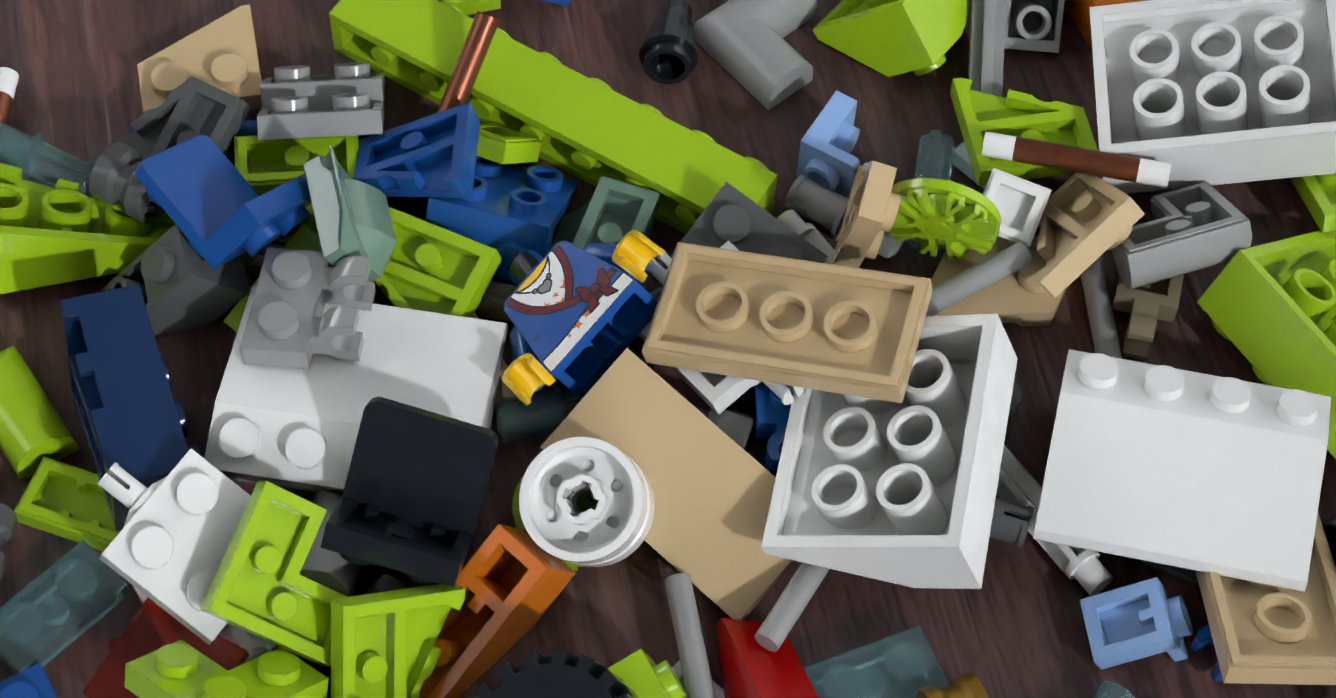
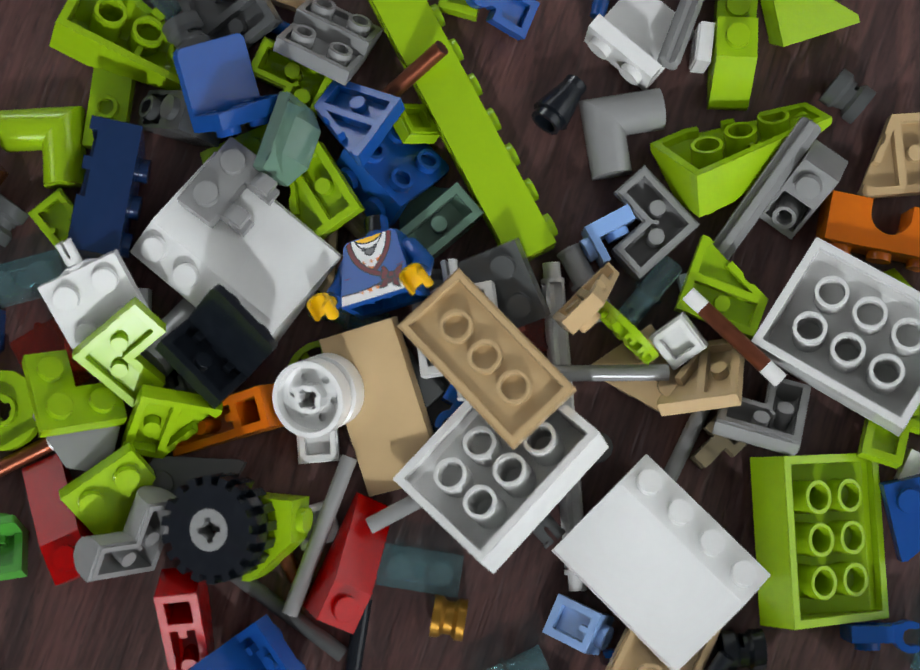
camera: 35 degrees right, 25 degrees up
none -> lime plate [82,68,136,149]
none -> white tile [296,428,341,464]
none -> light grey brick [611,165,700,280]

